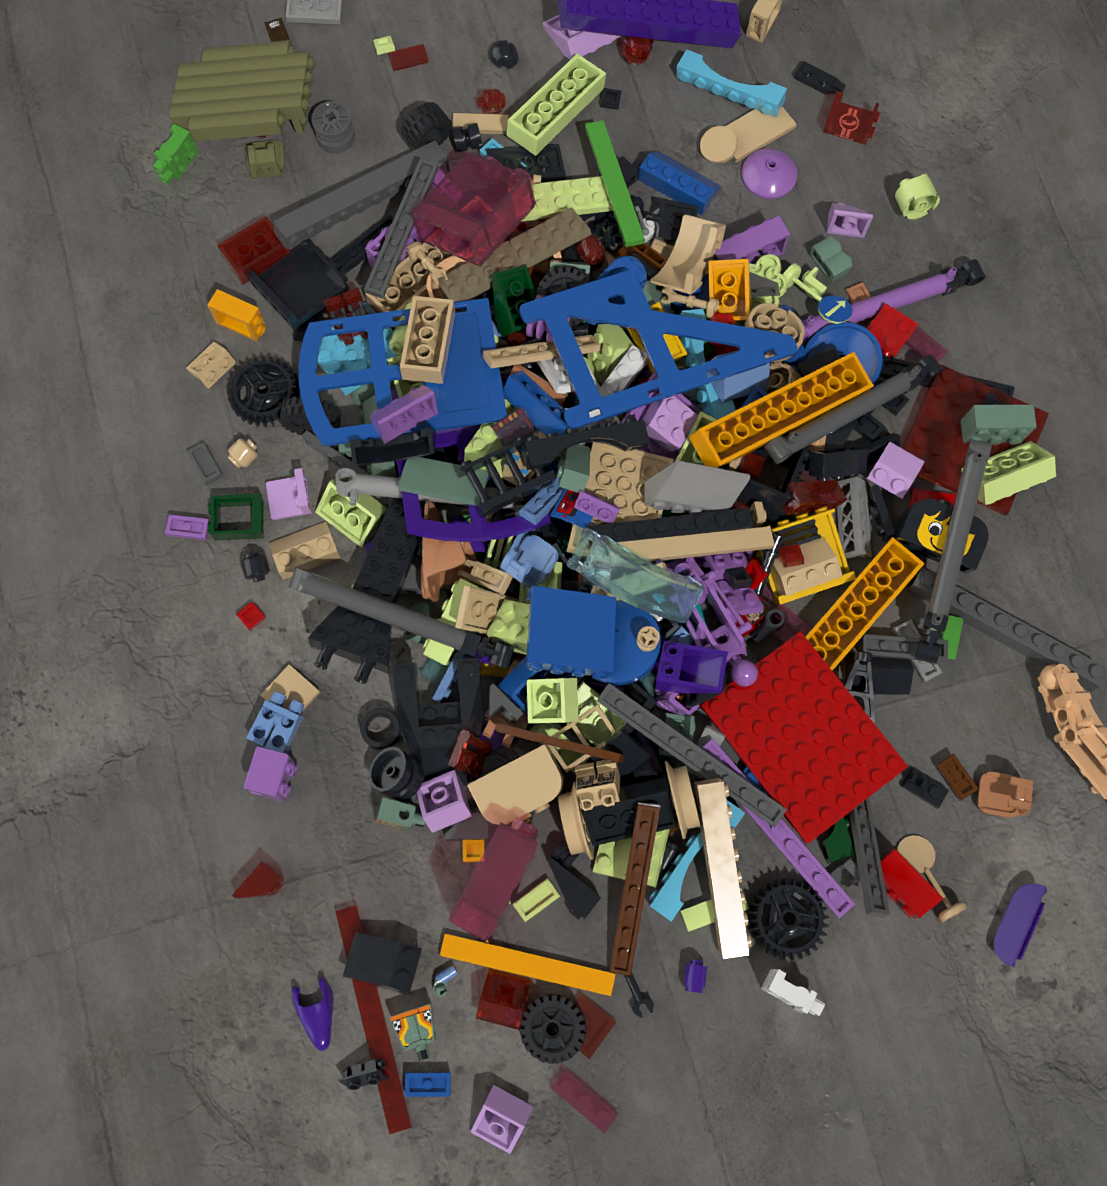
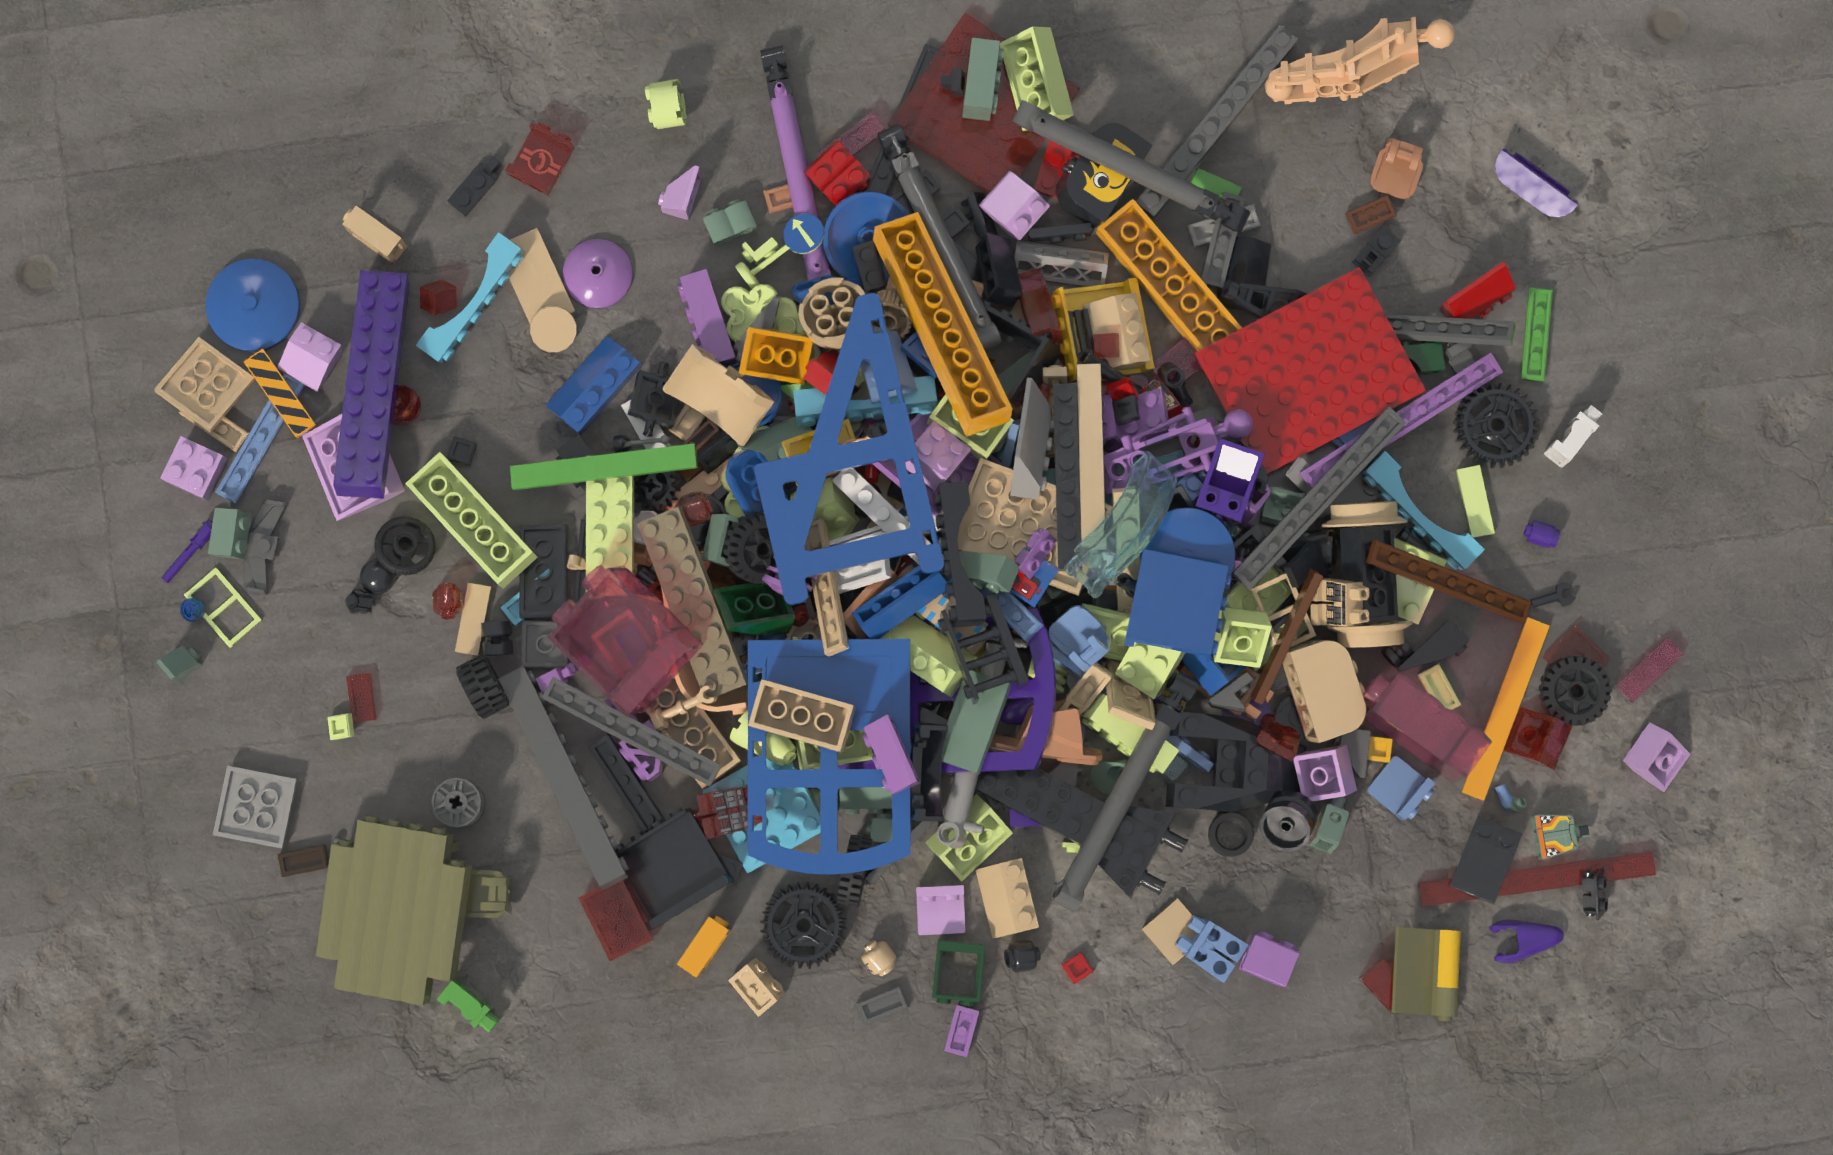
camera: 80 degrees left, 10 degrees up
blue plate [405,1072,451,1097] -> none
clear purple piece [490,406,537,447] -> none
tan wheel [636,626,660,652] -> none
tan piece [661,287,719,318] -> none
brick [694,778,751,959] -> none
tan piece [897,835,968,923] -> none
none -> black arm [345,588,374,614]
none -> black wheel [374,516,436,576]
none -> clear red panel [420,280,457,315]
none -> medium blue bracket [1367,756,1435,821]
none -> olive door [1392,927,1461,1021]
none -> bright green tile [1520,287,1553,382]

